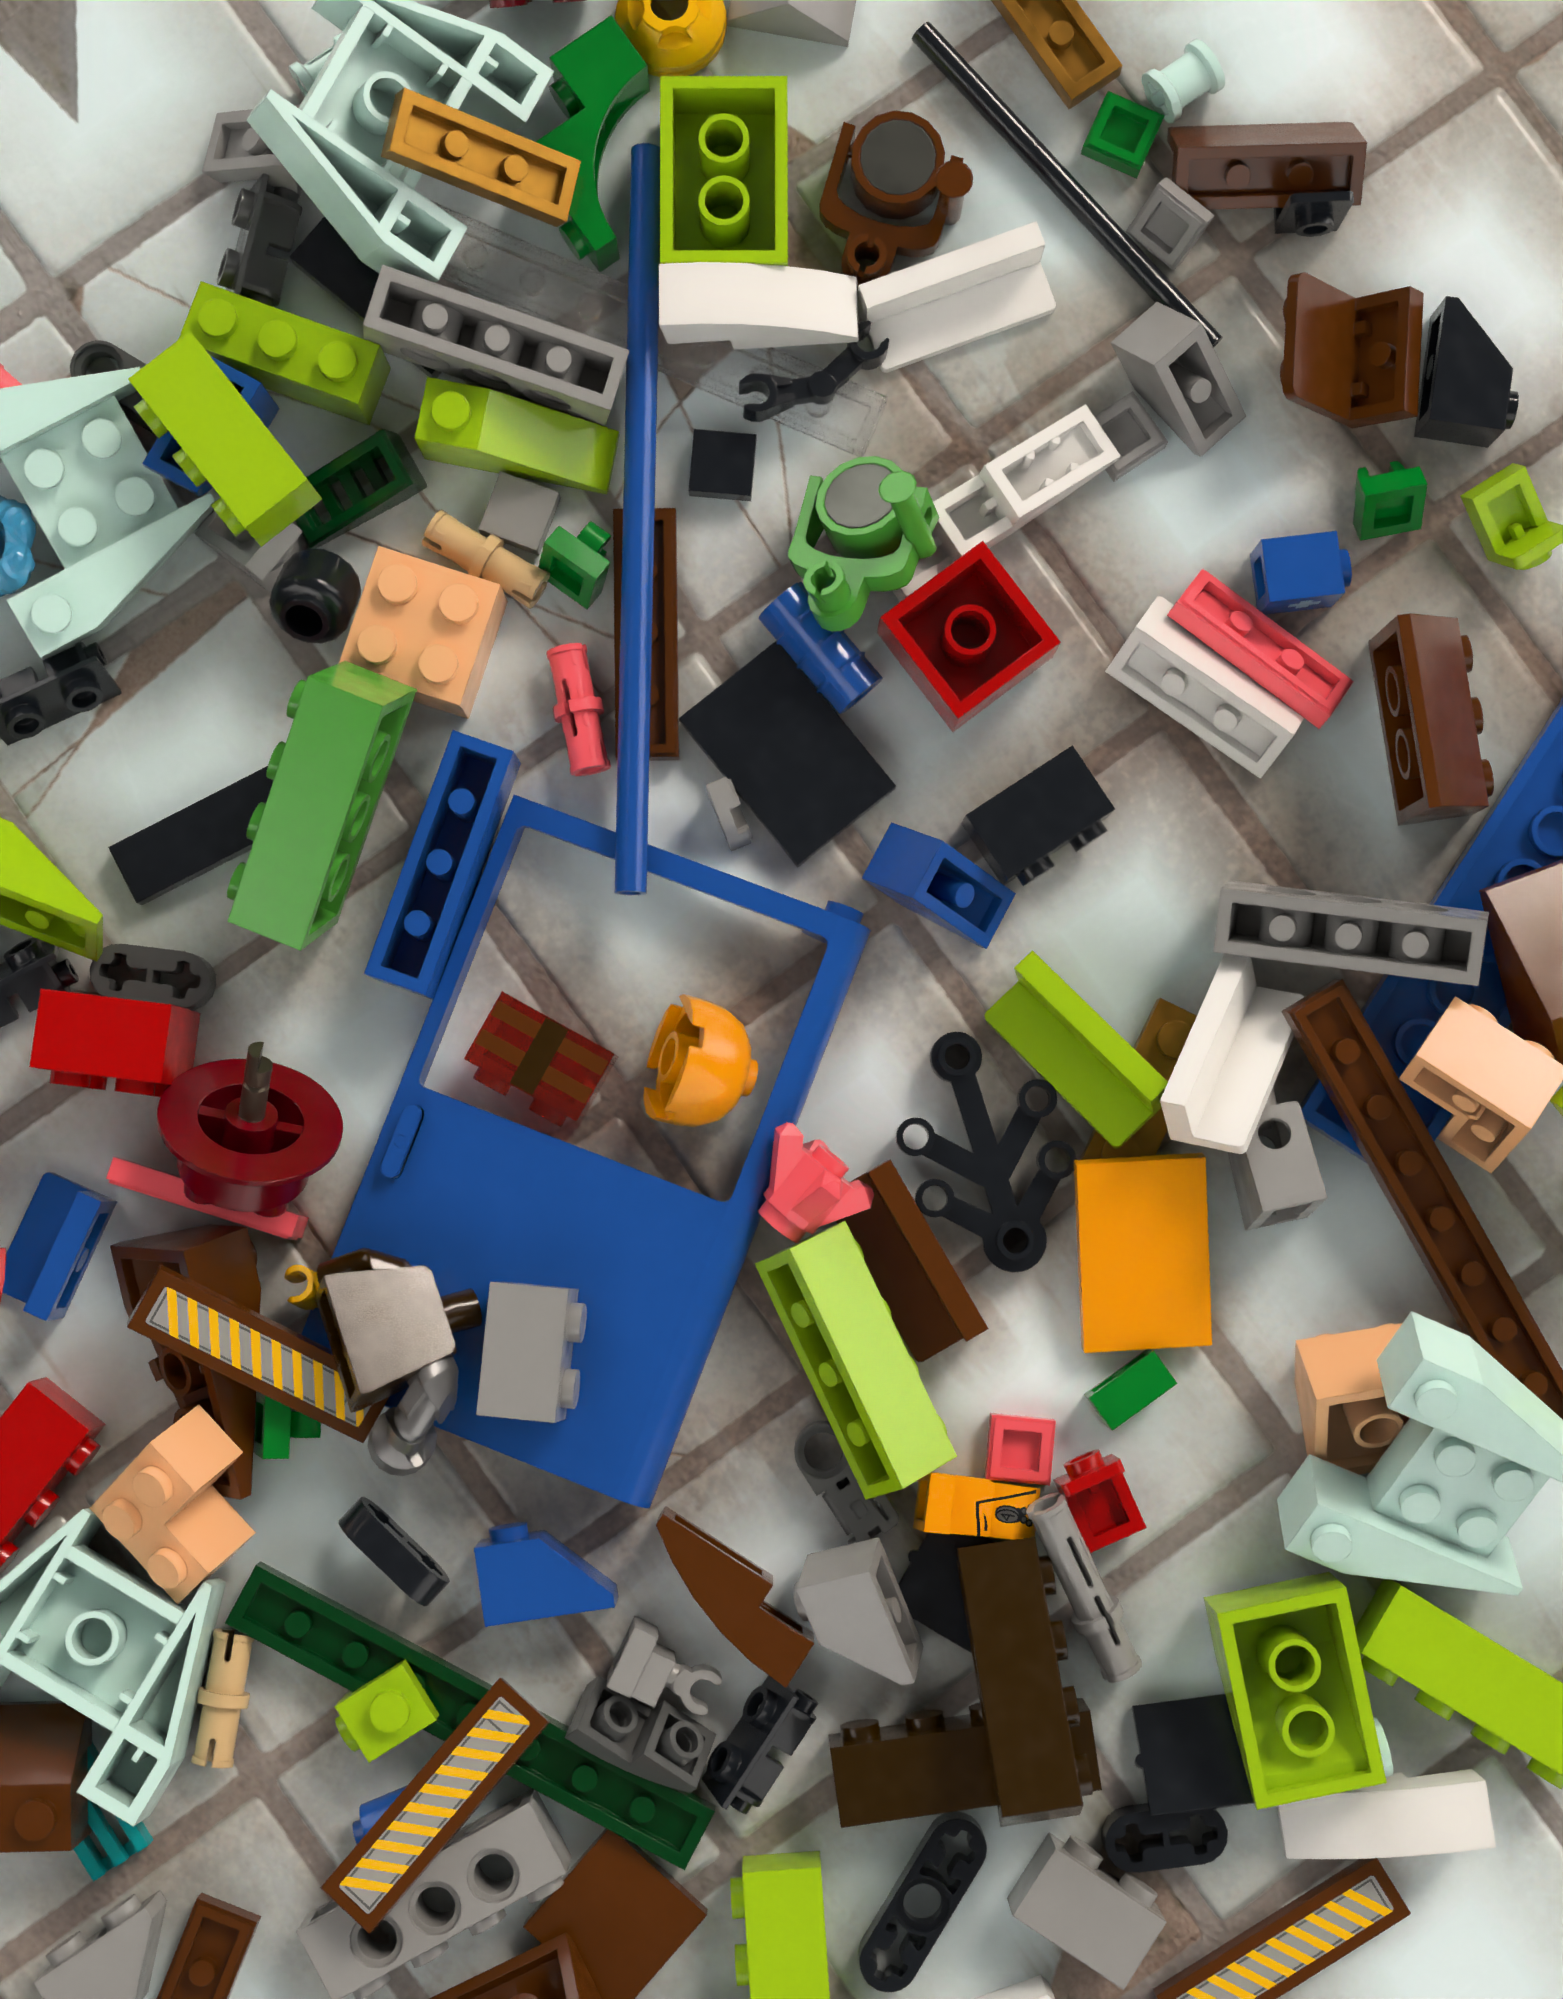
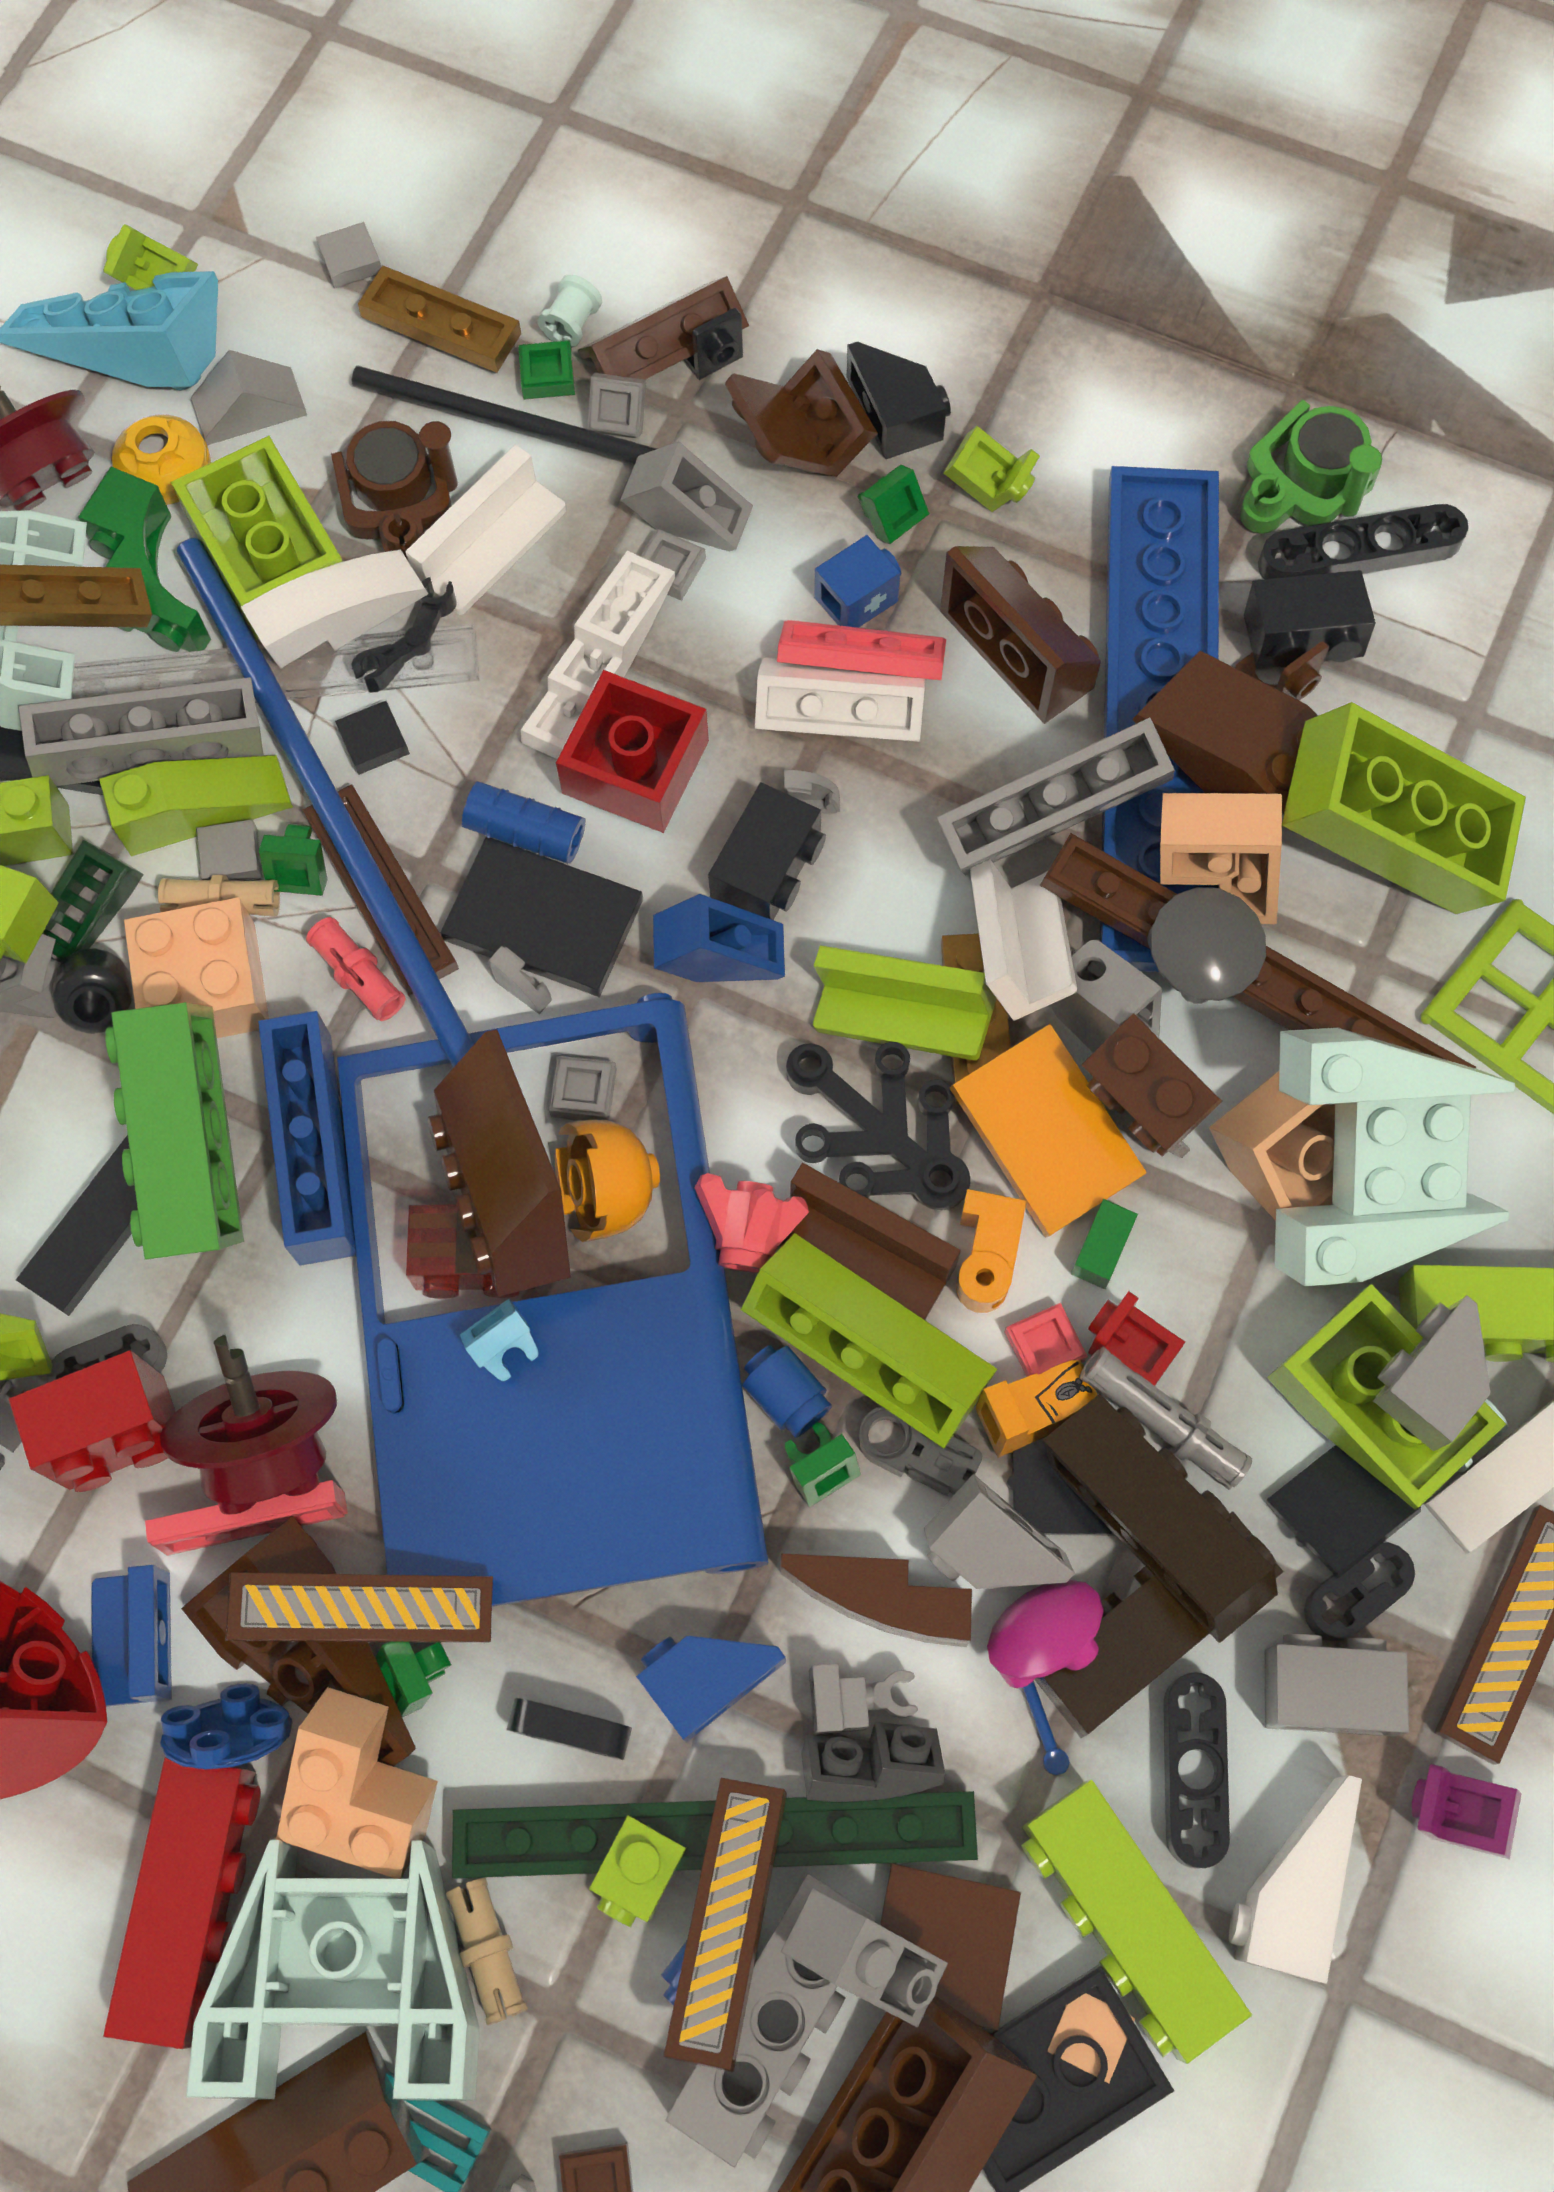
camera: 25 degrees left, 15 degrees down
torso [284,1248,482,1476] -> none
light grey brick [476,1281,587,1423] -> none
black hinge [701,1675,818,1814] -> none
bright green piece [788,456,939,632] -> none
none -> blue dish [160,1683,293,1770]
none -> reddish brown slope [428,1029,571,1297]
none -> medium azure tile [460,1298,539,1381]
none -> light grey tile [549,1056,617,1121]
none -> blue brick [742,1345,832,1438]
none -> light grey slope [781,1888,948,2028]
none -> light grey tile [784,770,840,813]
none -> green tile [785,1422,861,1508]
none -> light orange leg [956,1189,1027,1313]
none -> dark pink dish [987,1579,1104,1688]
none -> blue hinge [1023,1681,1070,1775]
none -> reddish brown bracket [1082,1013,1222,1158]
none -> dark grey dish [1147,887,1266,1004]
none -> light grey slope [1373,1295,1491,1451]

